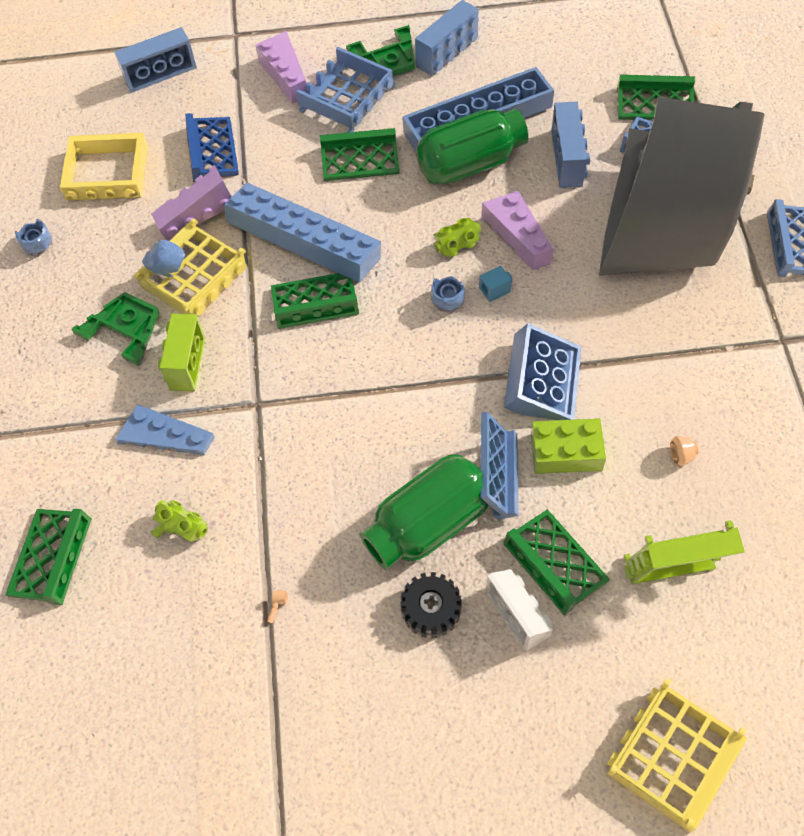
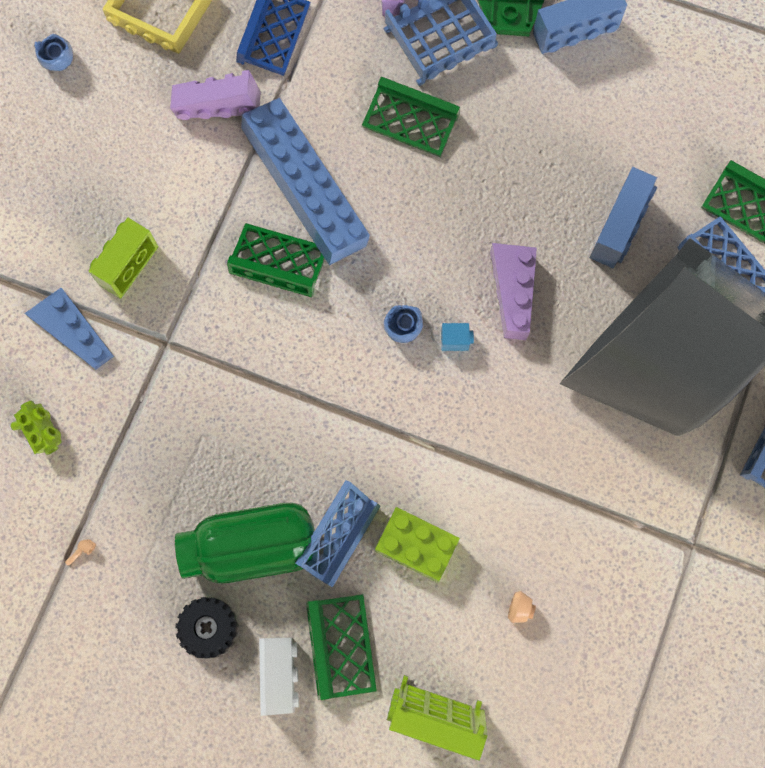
camera: 25 degrees right, 15 degrees up
green wing [71,292,159,366] -> none
light yellow window [134,218,247,316] -> none
medium blue hair [142,240,185,278] -> none
medium blue brick [402,67,554,152] -> none
green piece [416,109,529,184] -> none
lime brick [433,218,481,257] -> none
medium blue slope [504,323,582,420] -> none

